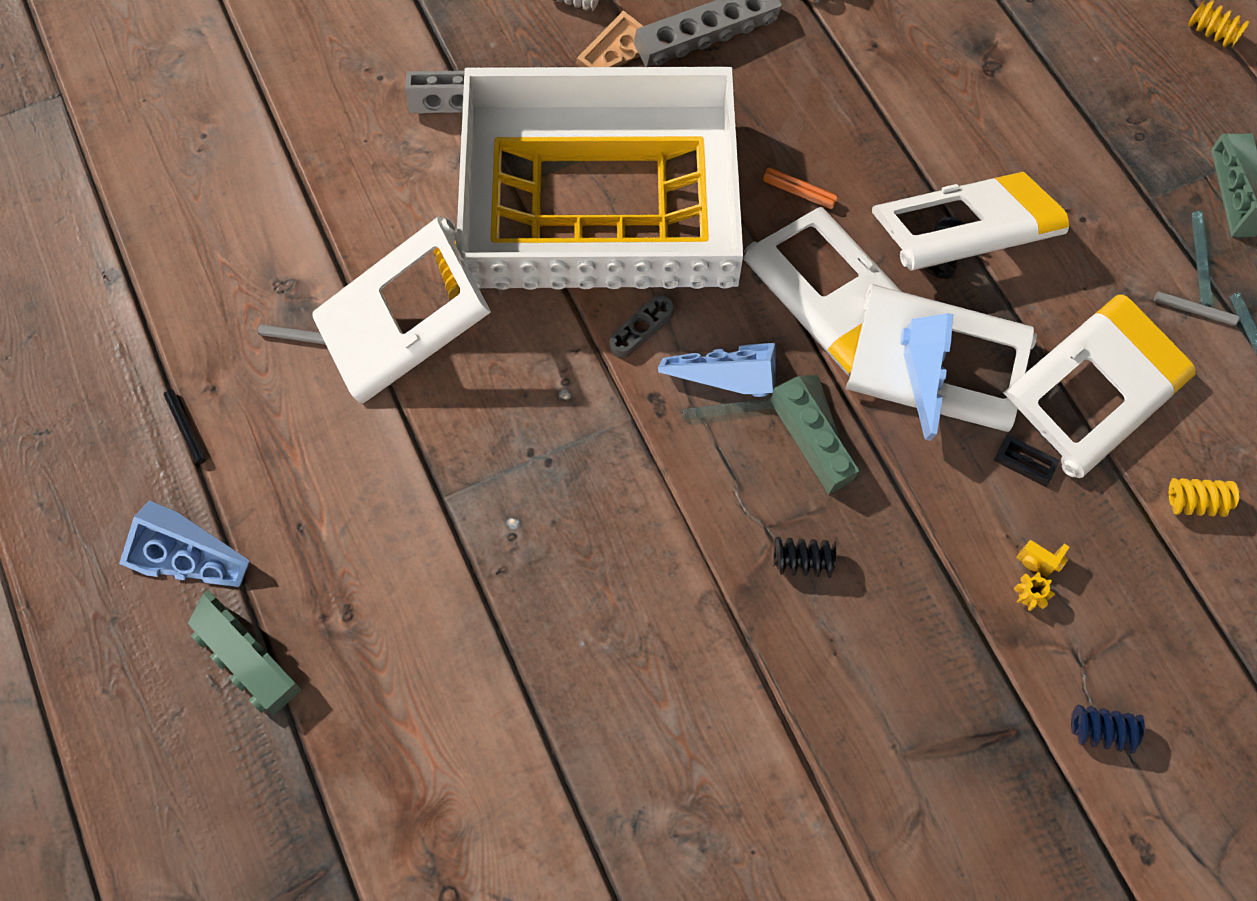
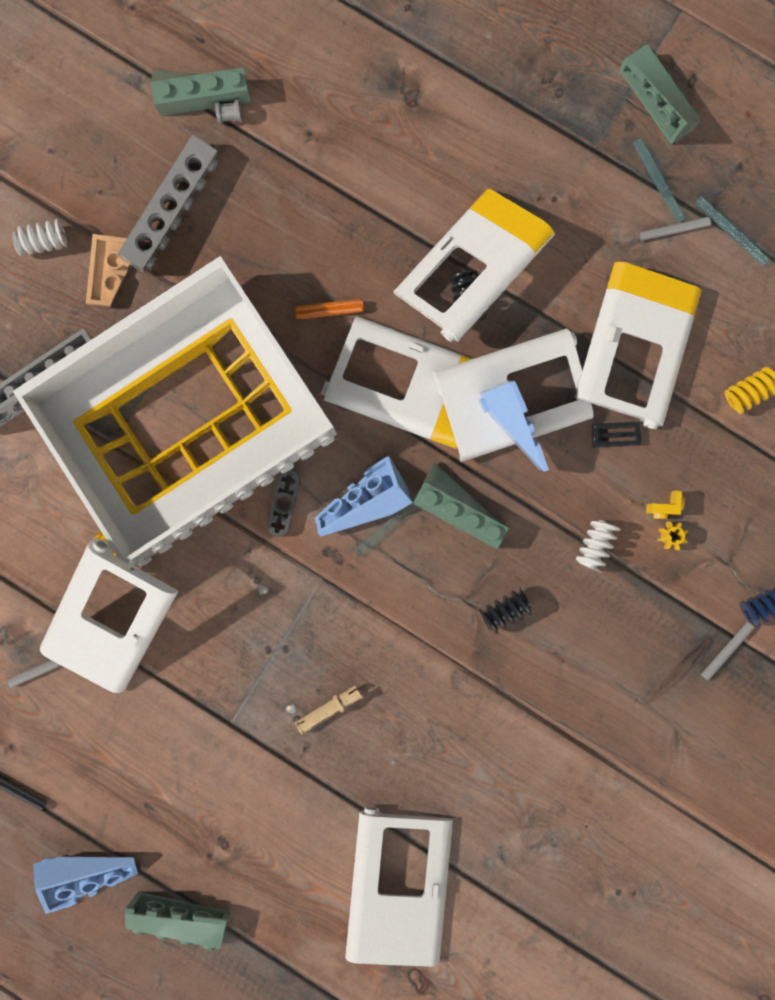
camera: 25 degrees left, 20 degrees up
none -> tan pin [295,684,364,735]
none -> white piece [345,806,453,967]
none -> white piece [576,520,621,573]
none -> light grey bar [701,622,755,681]

